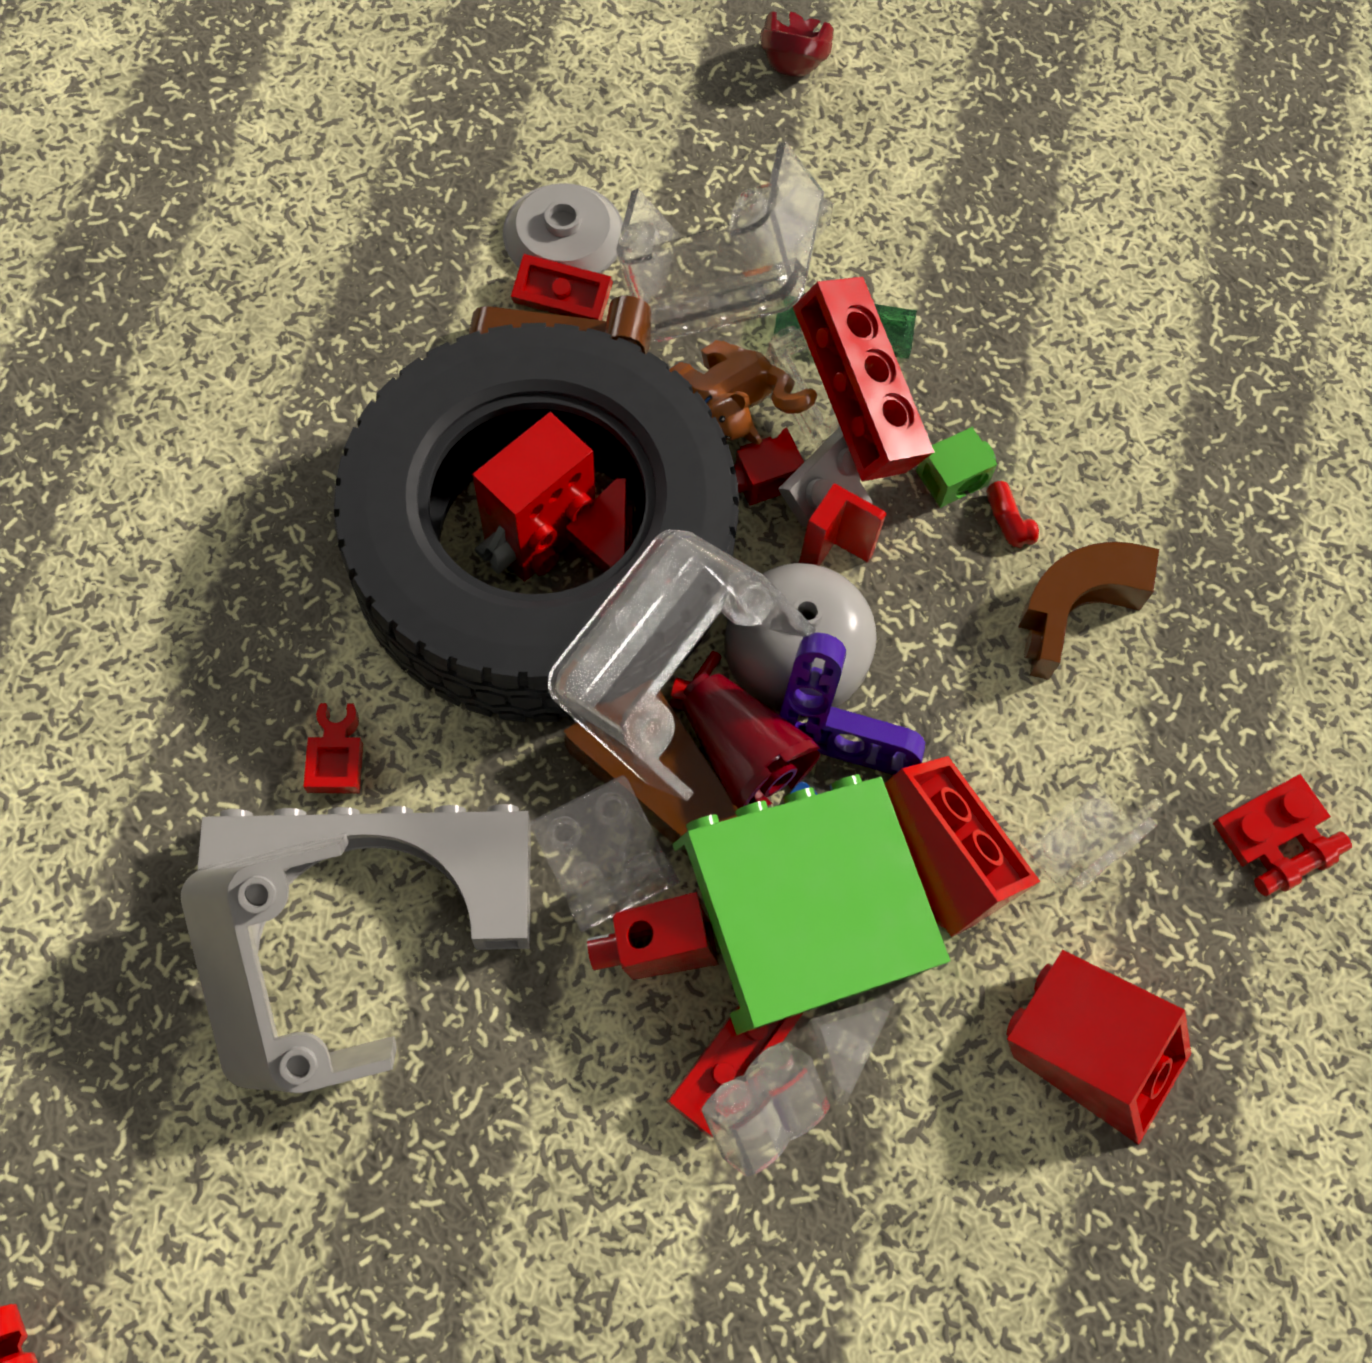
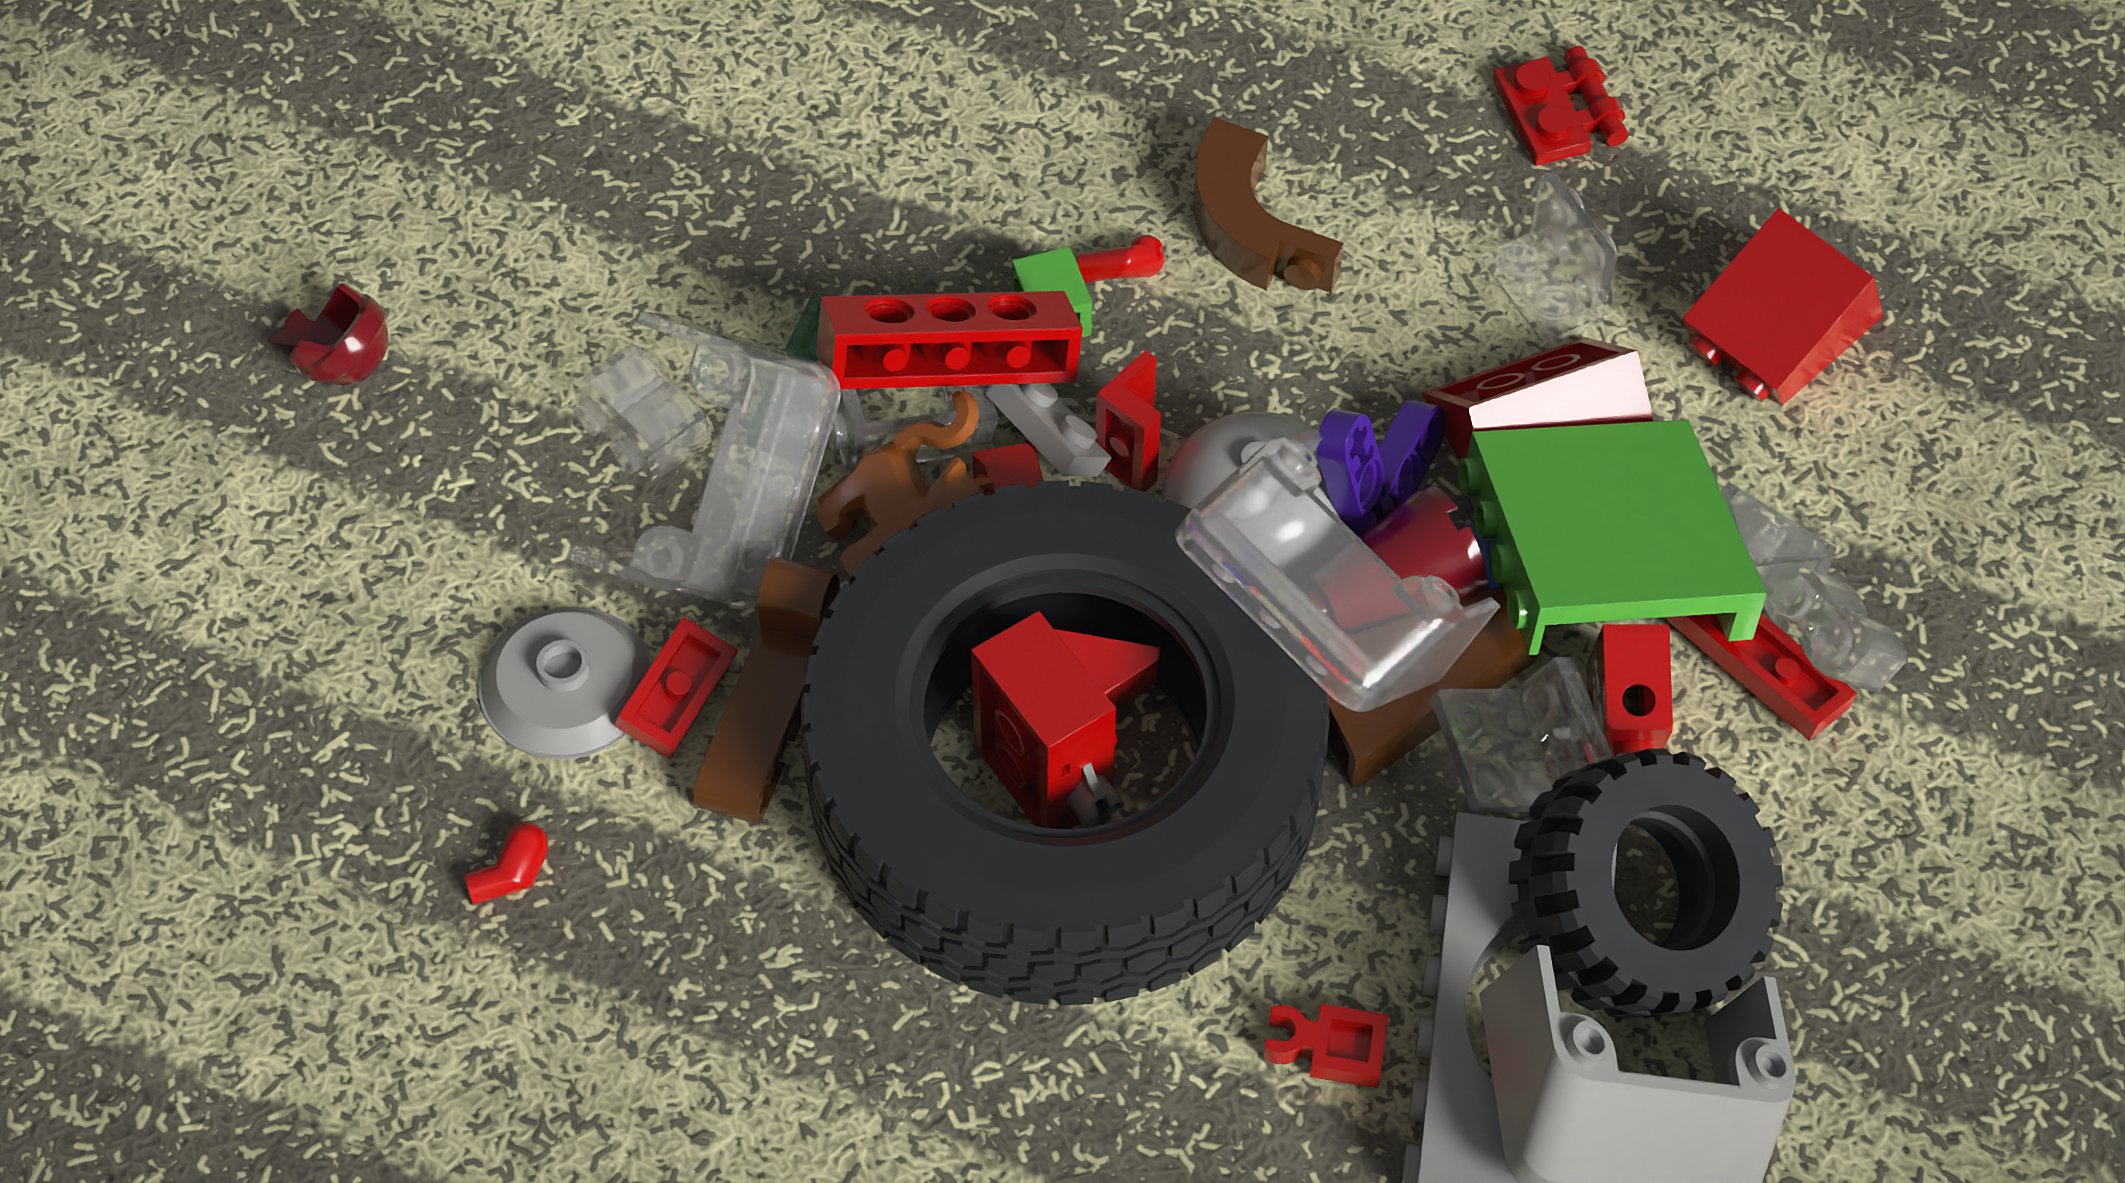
camera: 75 degrees left, 10 degrees down
none -> red arm [464,821,548,905]
none -> black tyre [1508,748,1783,1019]

